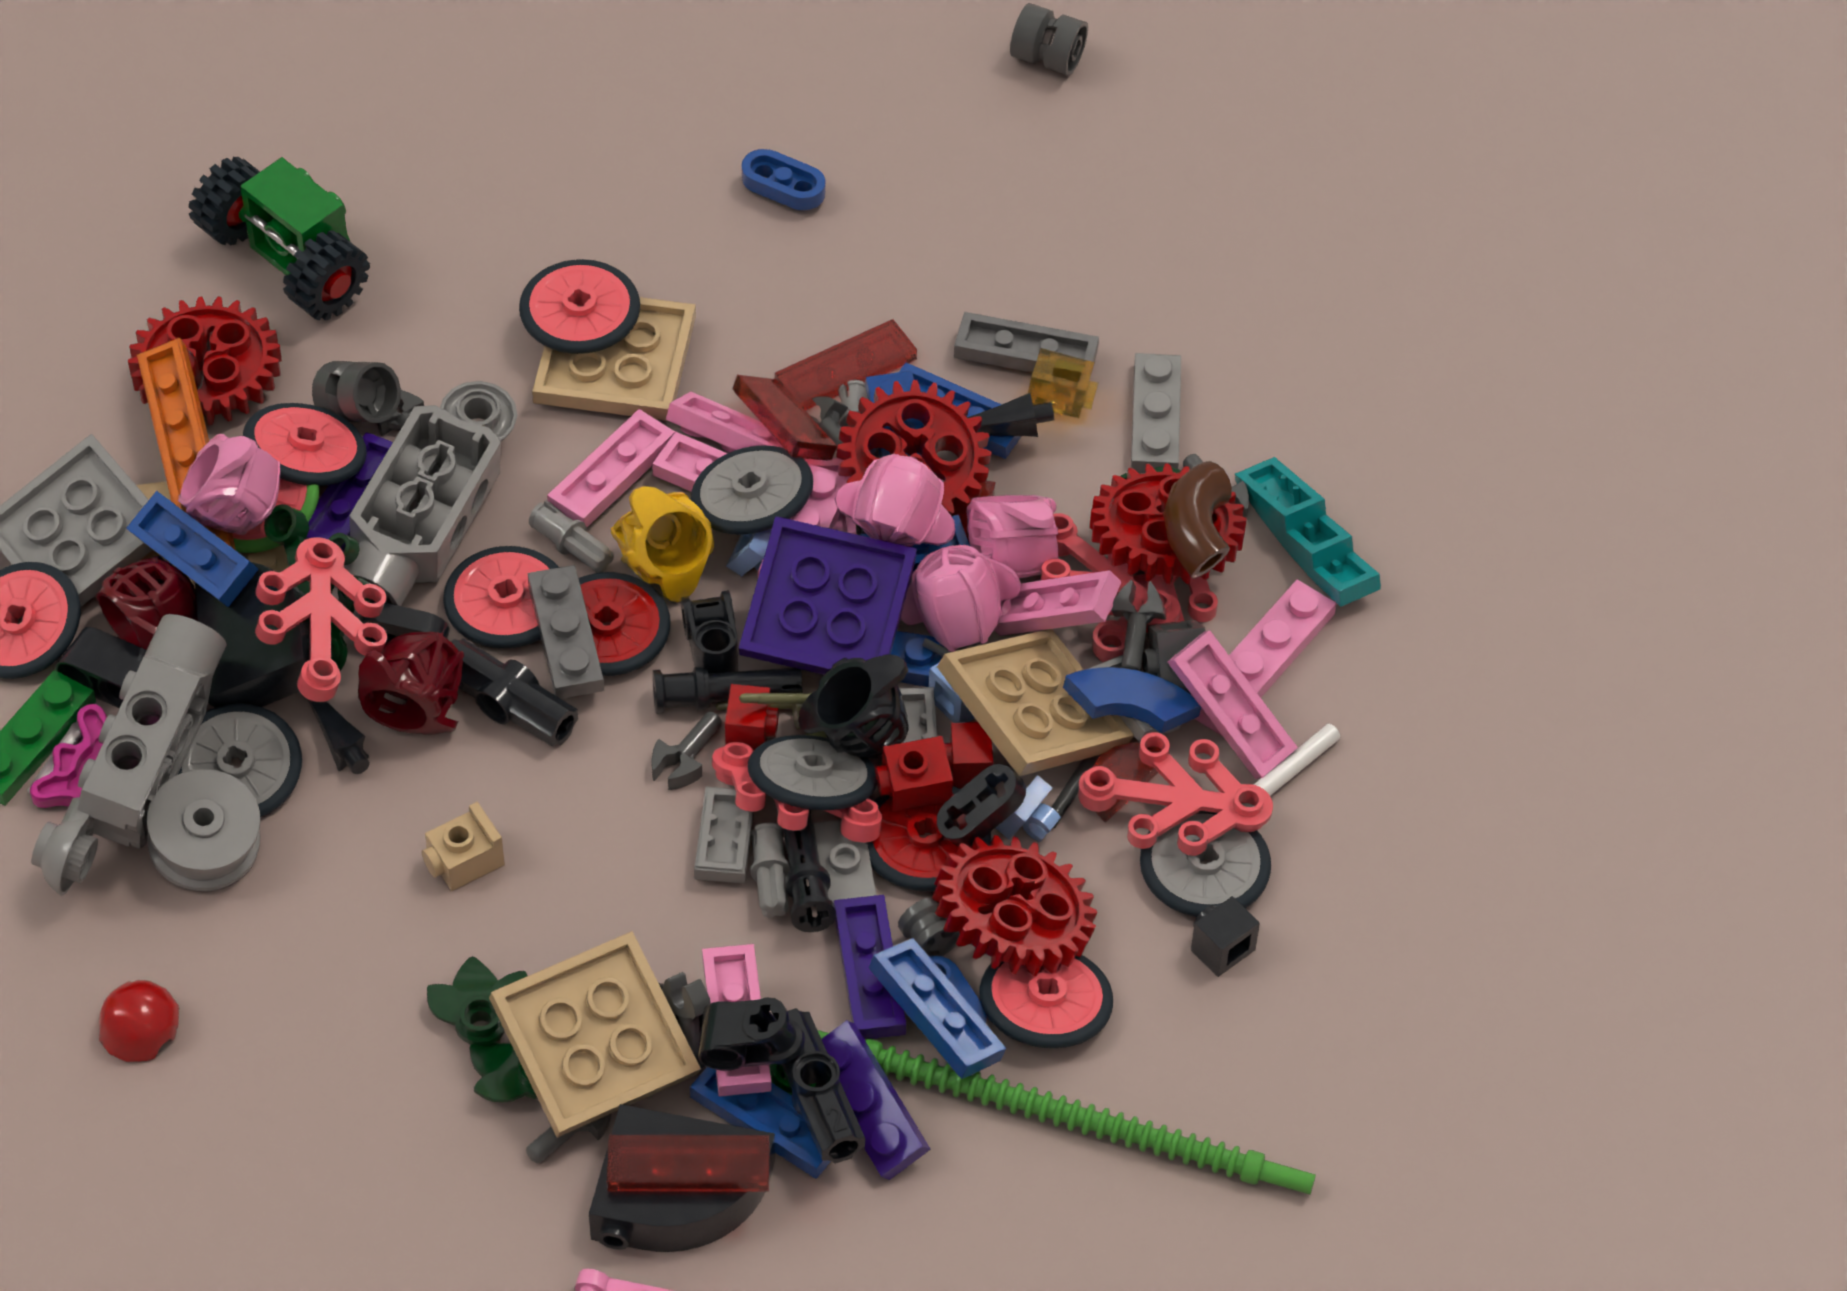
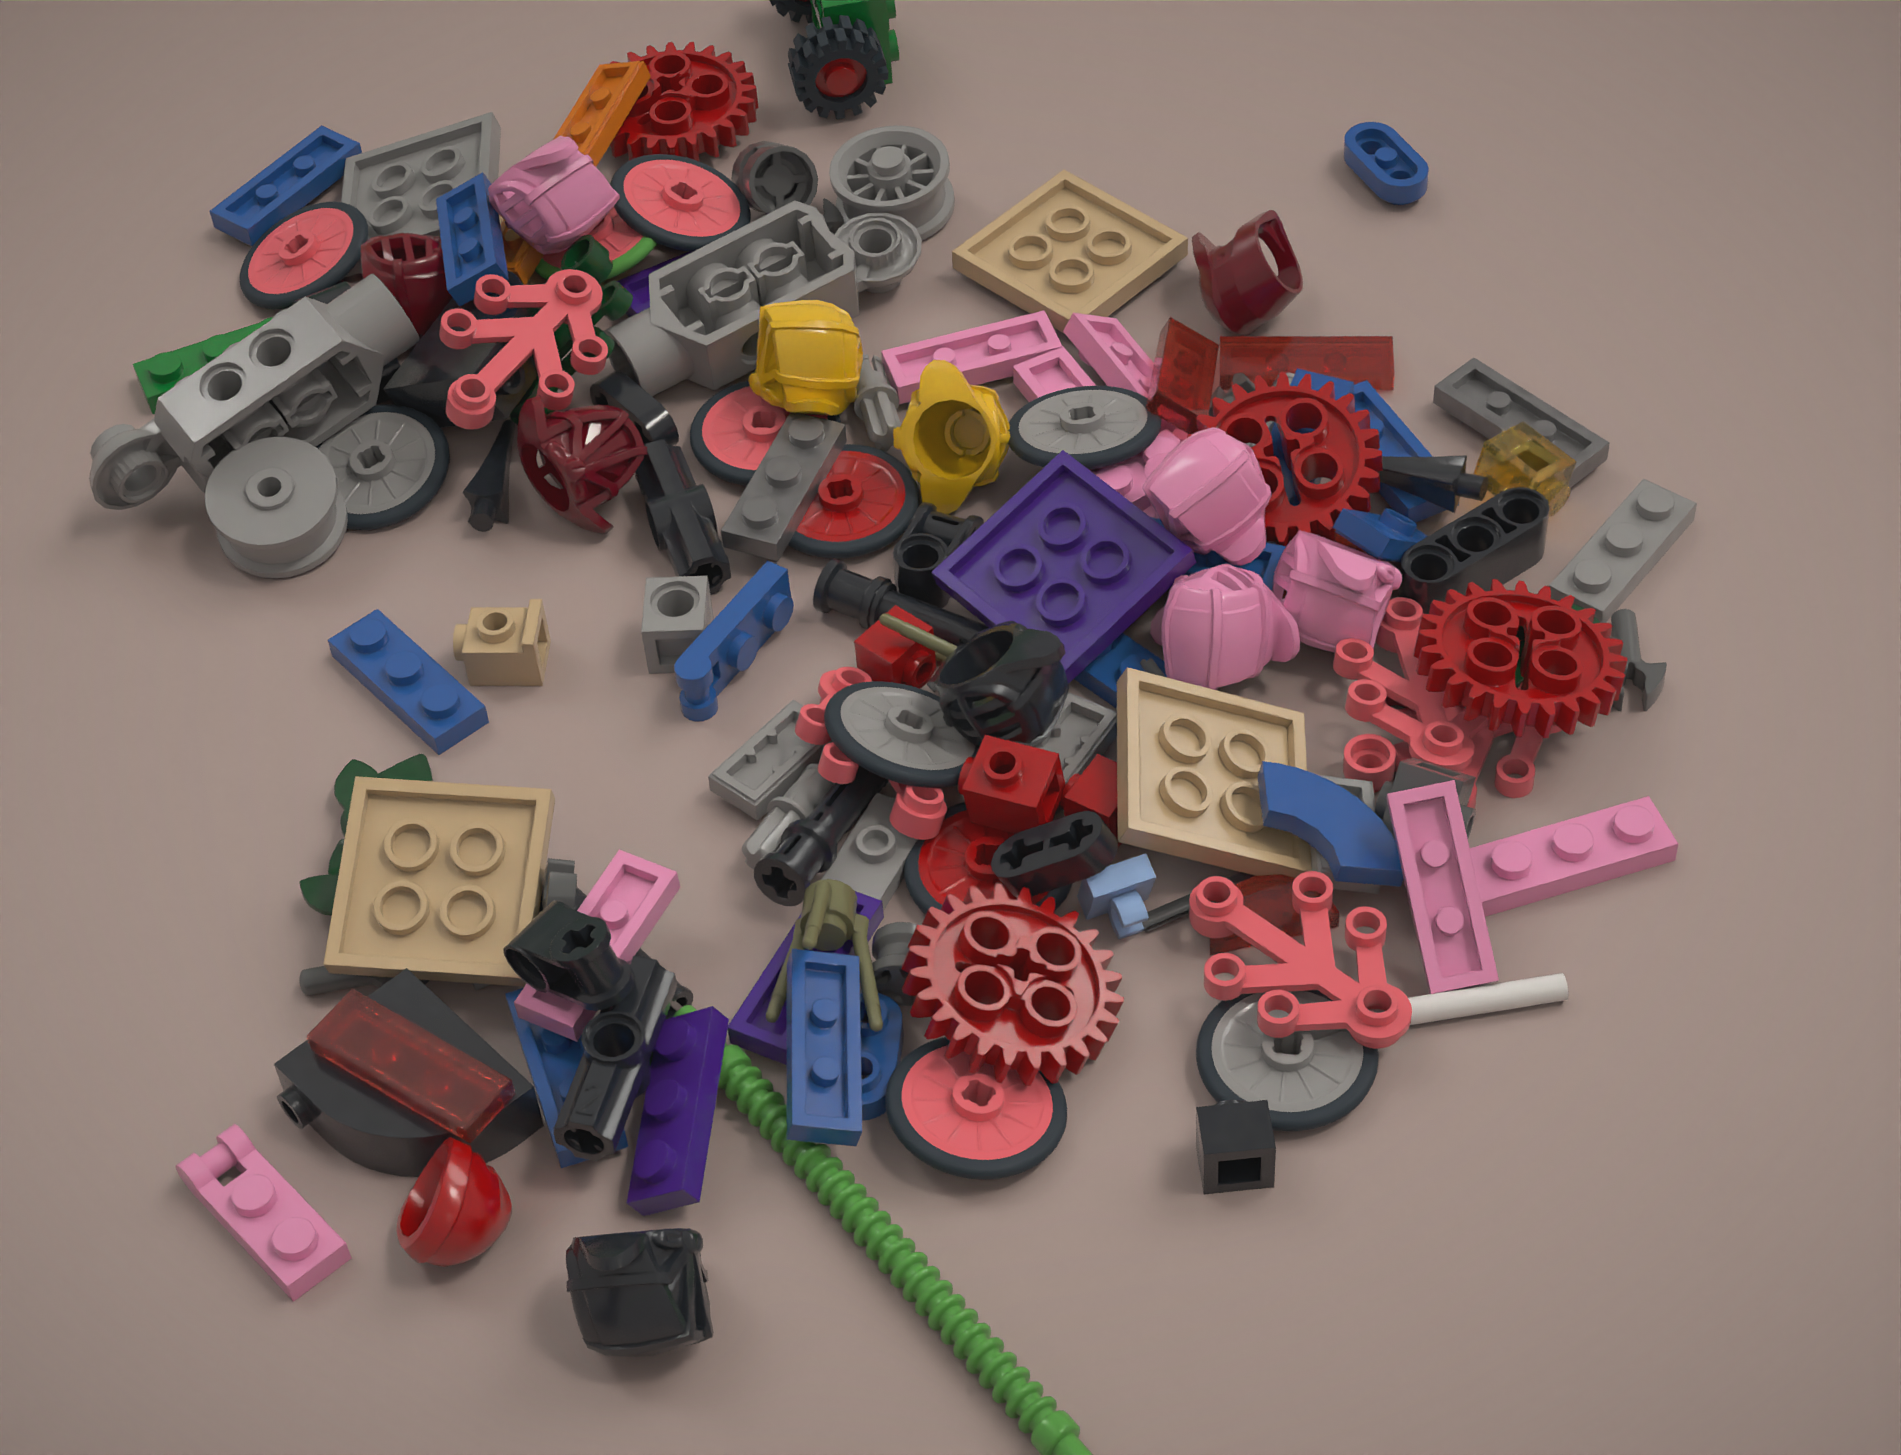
camera: 40 degrees right, 5 degrees down
red hair [99,980,180,1062] -> none
coral wheel [519,259,640,354] -> none
dark grey bar [652,712,722,790] -> none
bright pink plate [994,570,1121,636] -> none
dark grey wheel [1010,3,1088,76] -> none
dark grey bar [1111,580,1166,671] -> none
reddish brown cylinder [1163,461,1232,579] -> none
teal slope [1235,457,1381,607] -> none
none -> blue plate [328,609,489,755]
none -> red hat [396,1137,512,1267]
none -> black piece [566,1228,714,1357]
none -> light grey brick [641,576,714,674]
none -> blue plate [674,561,794,722]
none -> yellow piece [748,300,863,416]
none -> olive plant [765,879,883,1032]
none -> light grey wheel [829,125,955,240]
none -> dark red helmet [1192,210,1303,335]
none -> blue plate [1333,508,1428,563]
none -> black beam [1398,487,1550,614]

